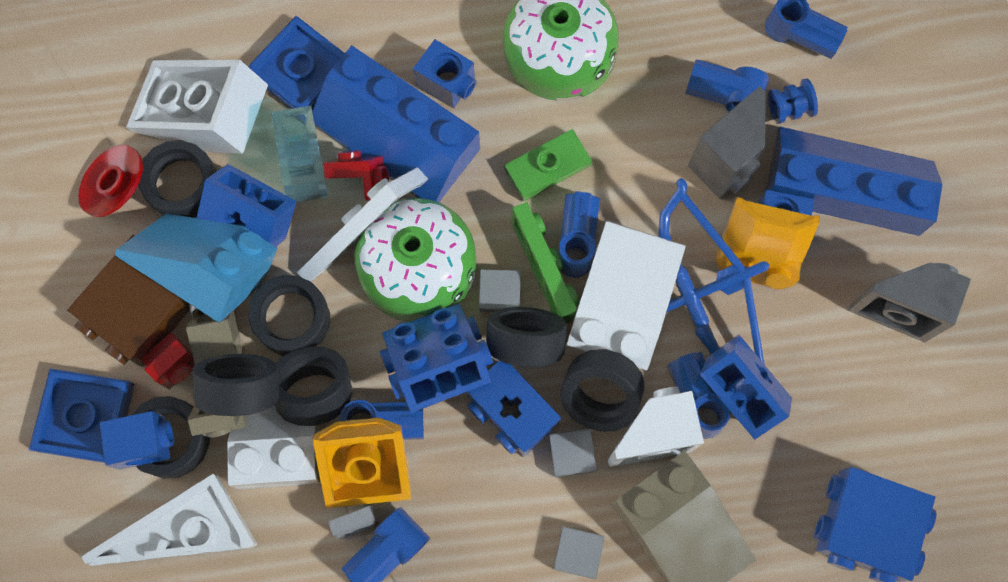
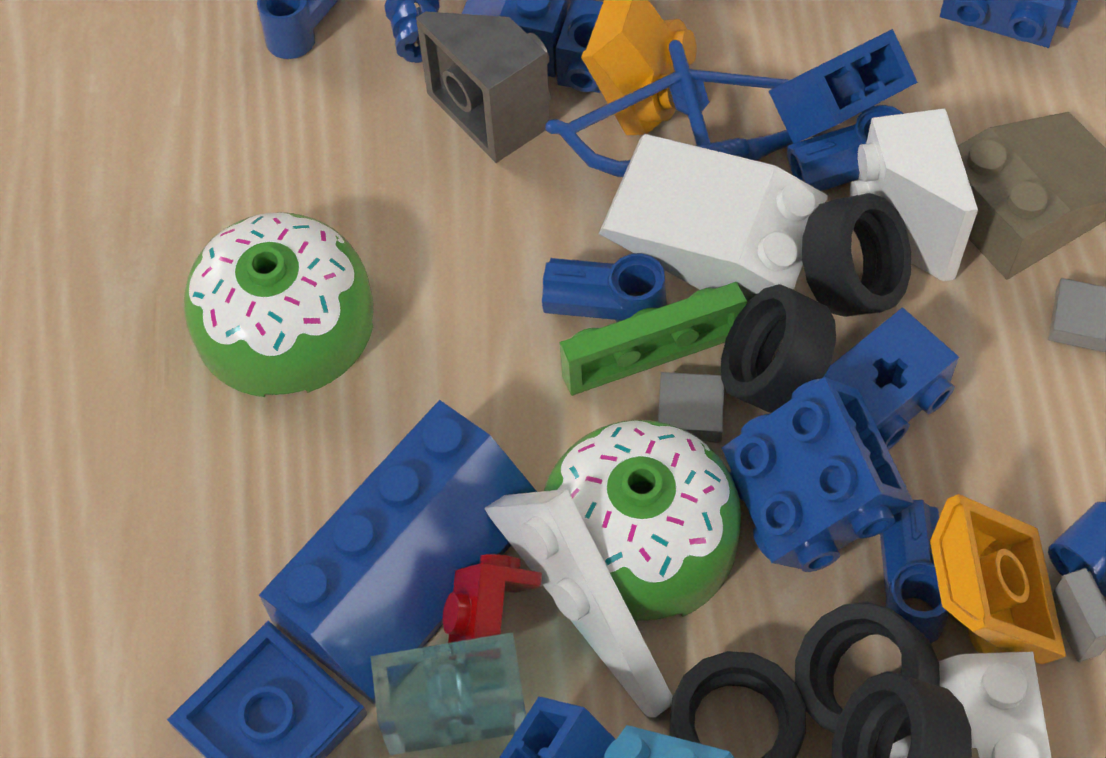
camera: 85 degrees left, 15 degrees down
blue brick [413,39,477,109] -> none
bright green plate [504,129,592,202] -> none
light grey tile [549,429,597,478] -> none
blue piece [685,59,769,112] -> none

